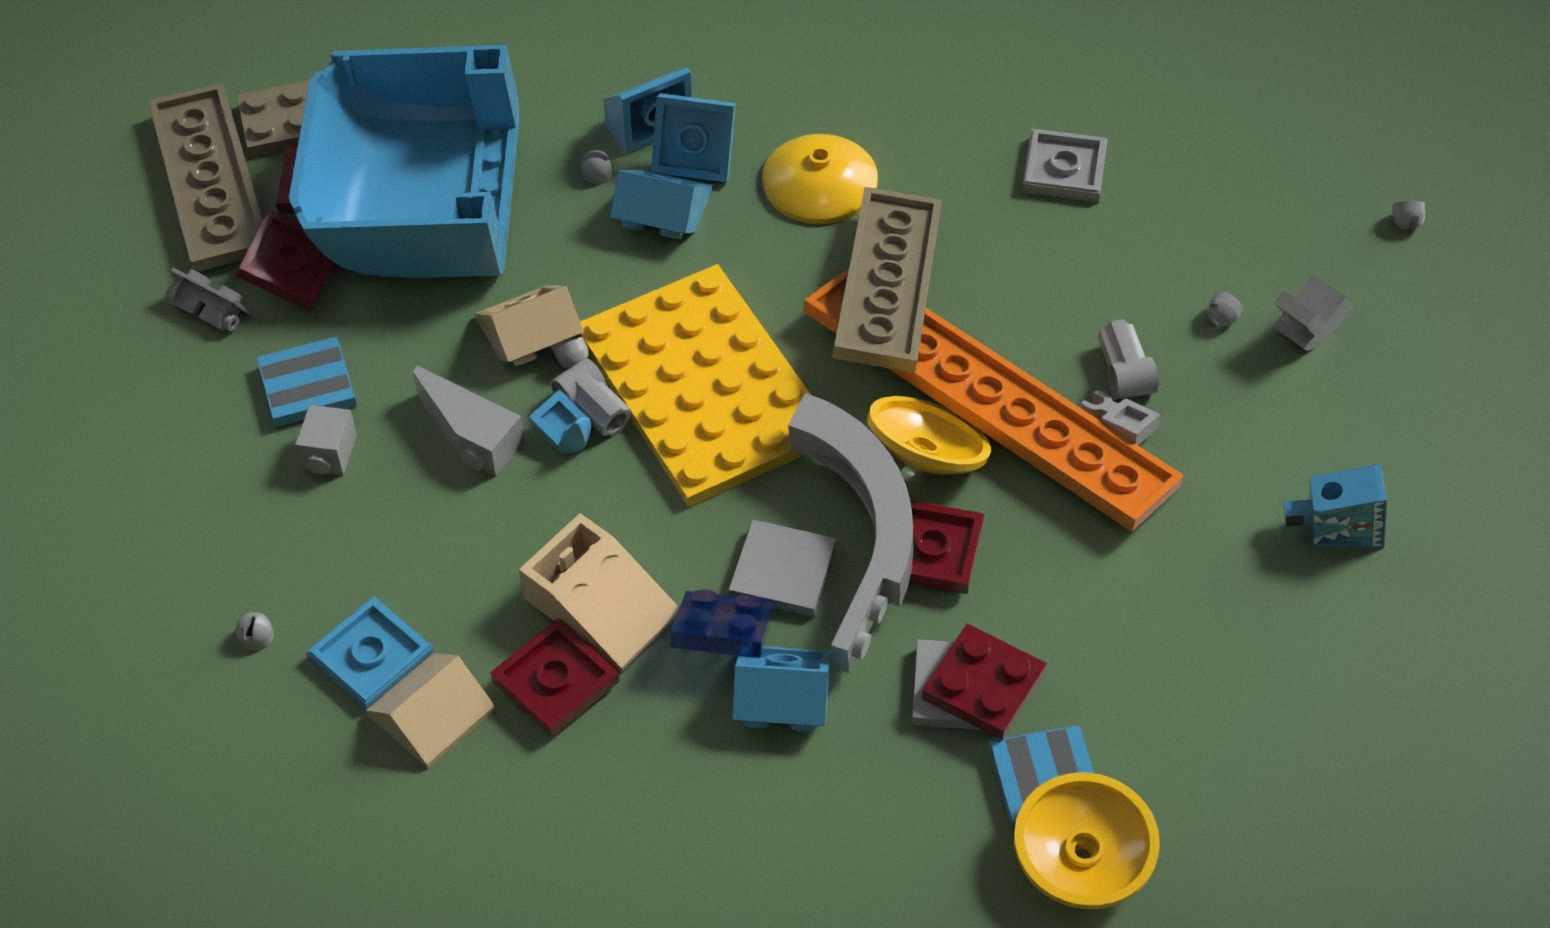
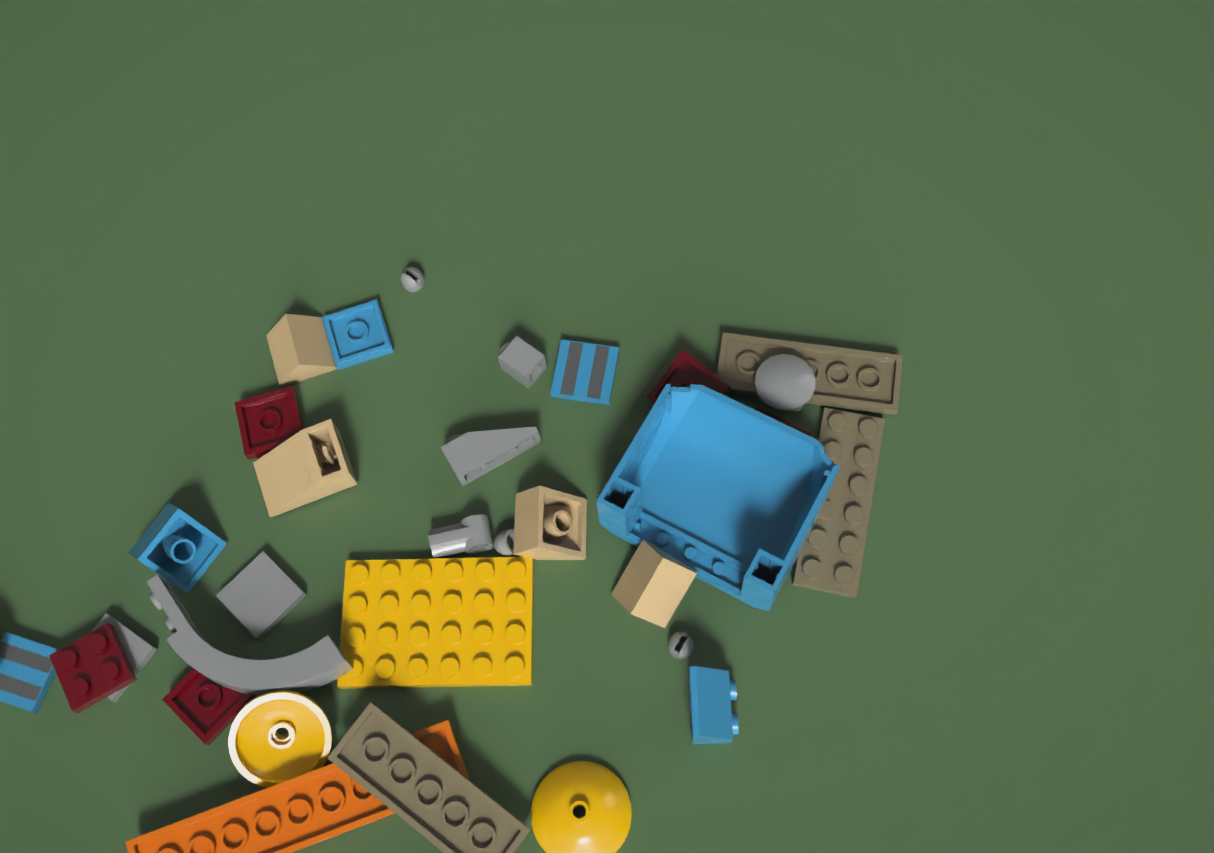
camera: 125 degrees right, 15 degrees up
light grey hinge [166,268,252,332] -> none
dark azure plate [528,390,591,454] -> none
dark azure slope [610,170,713,239] -> none
dark azure plate [651,93,736,182] -> none
clear blue plate [670,589,773,658] -> none
none -> tan slope [611,539,698,628]
none -> light grey dish [755,354,816,412]

